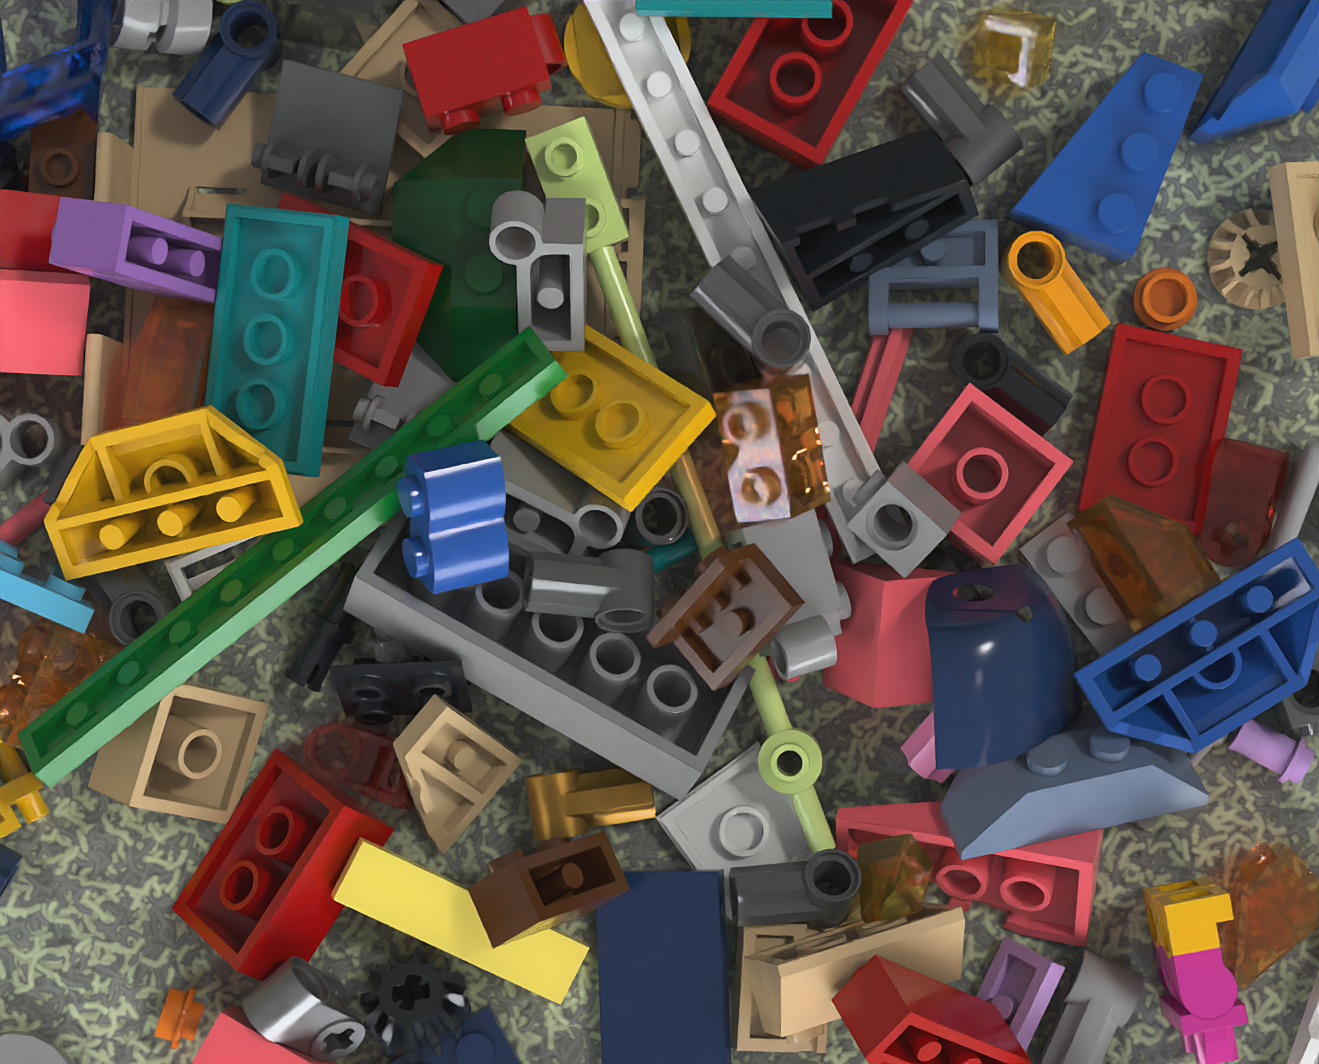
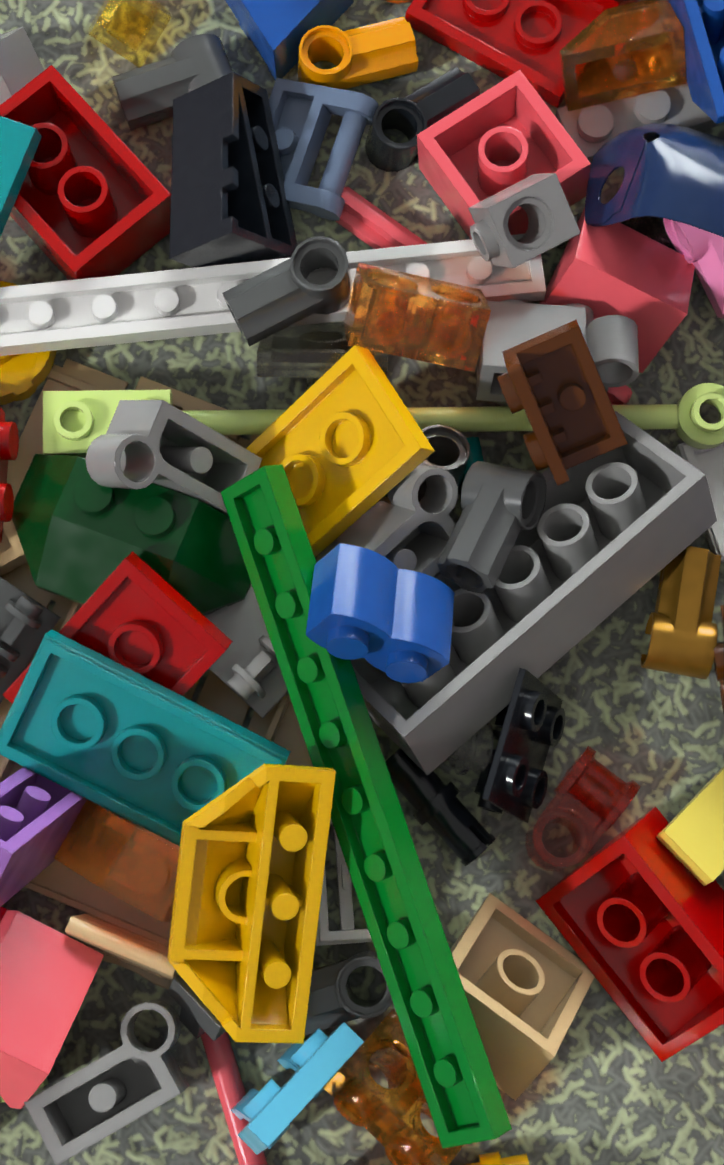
camera: 80 degrees left, 10 degrees down
tan wing [393,694,523,854] -> none

